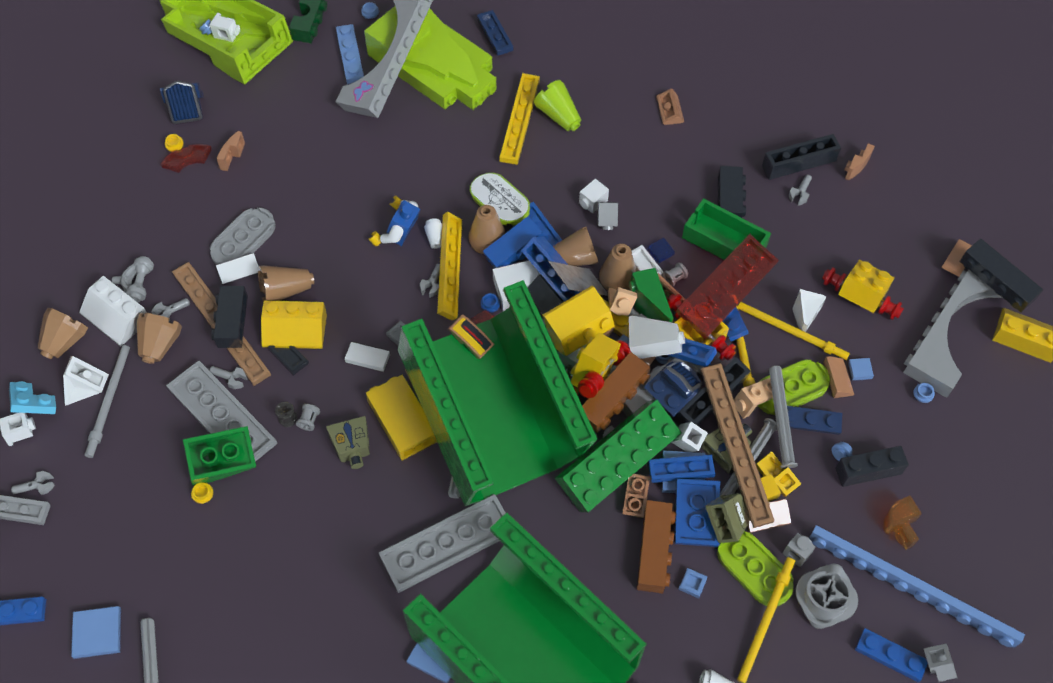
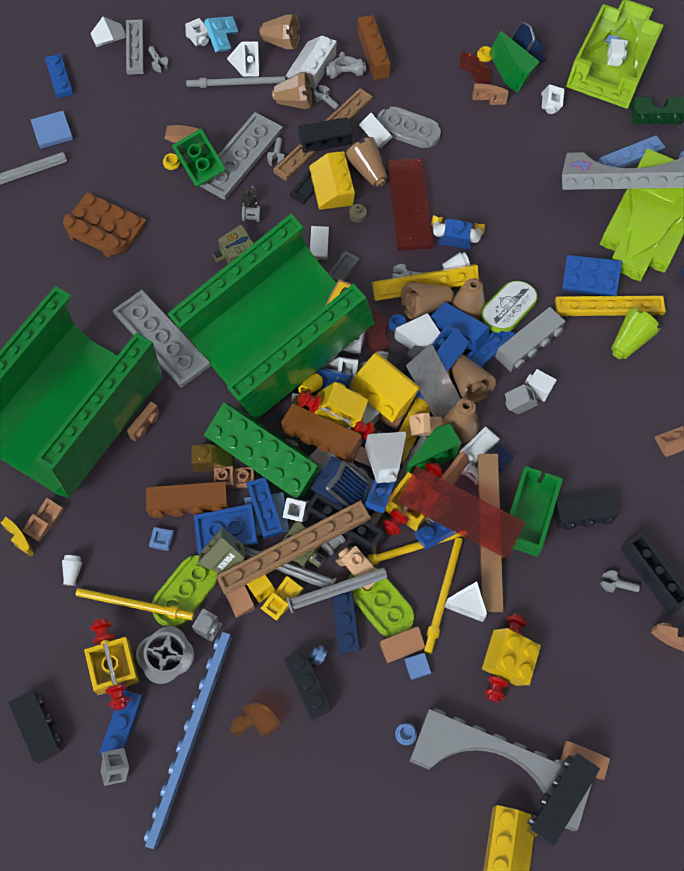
camera: 75 degrees right, 5 degrees up
none -> dark orange plate [63,192,147,257]
none -> yellow brick [84,618,140,711]
none -> nougat slope [164,125,199,143]
none -> pearl gold slope [191,444,233,472]
none -> dark tan tile [349,204,367,223]
none -> dark orange brick [357,15,390,80]
none -> clear red plate [388,159,433,251]
none -> medium nougat cone [401,282,454,319]
none -> medium nougat tile [477,454,503,613]
none -> green slope [489,31,539,93]
none -> light grey brick [495,307,565,372]
none -> white brick [541,84,564,114]
none -> blue plate [562,255,622,296]

